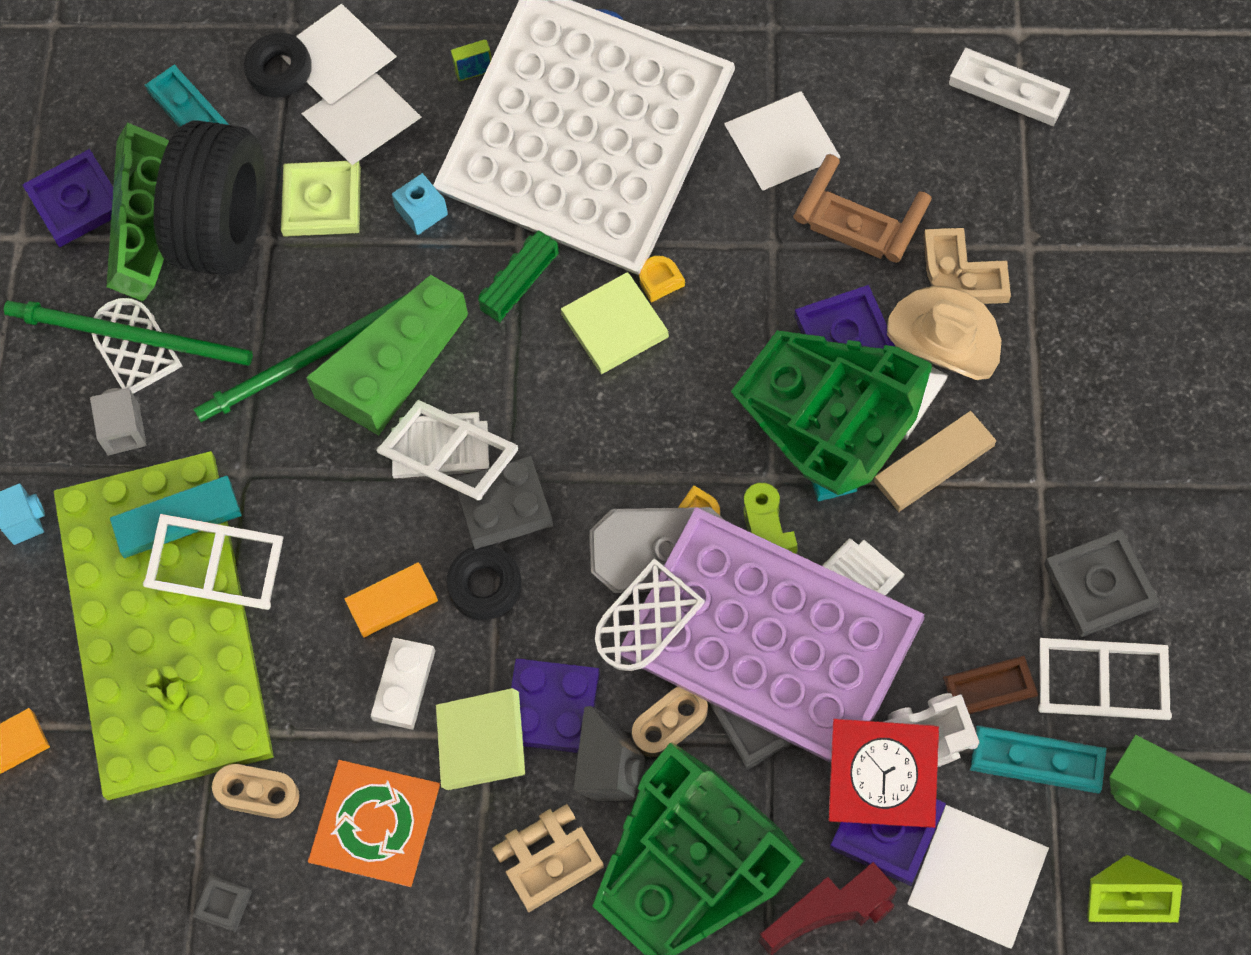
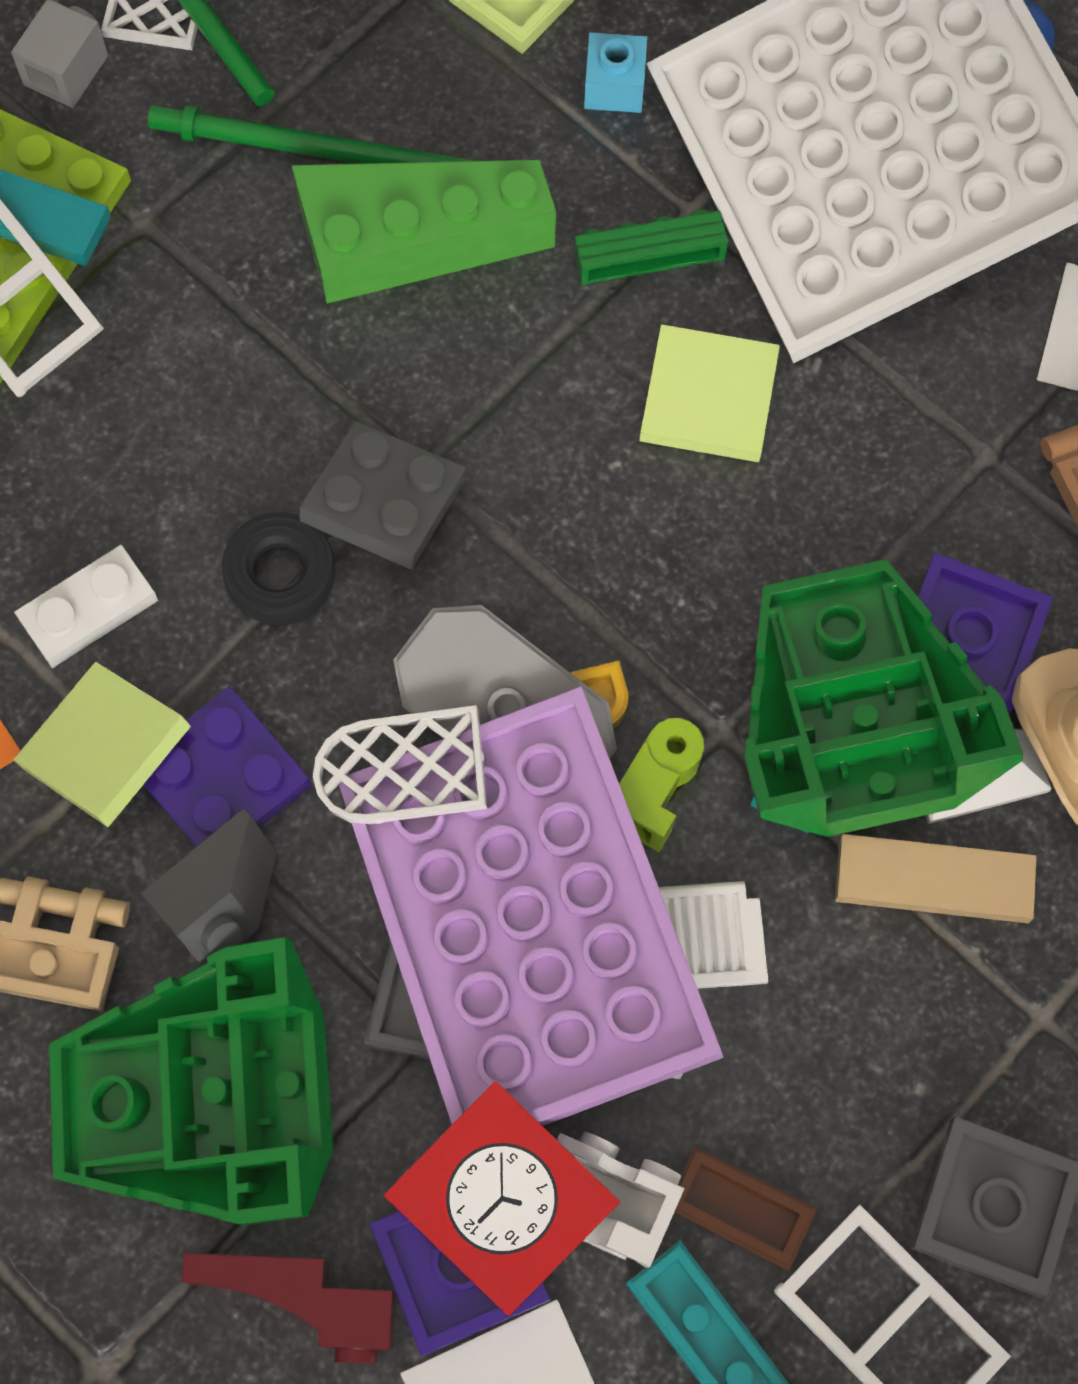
camera: 35 degrees right, 5 degrees up
light orange tile [344,562,438,638] -> none
white window [377,400,518,500] -> none
white window [392,412,490,478] -> none
tan plate [632,687,708,757] -> none
yellow tile [639,256,685,303] -> none

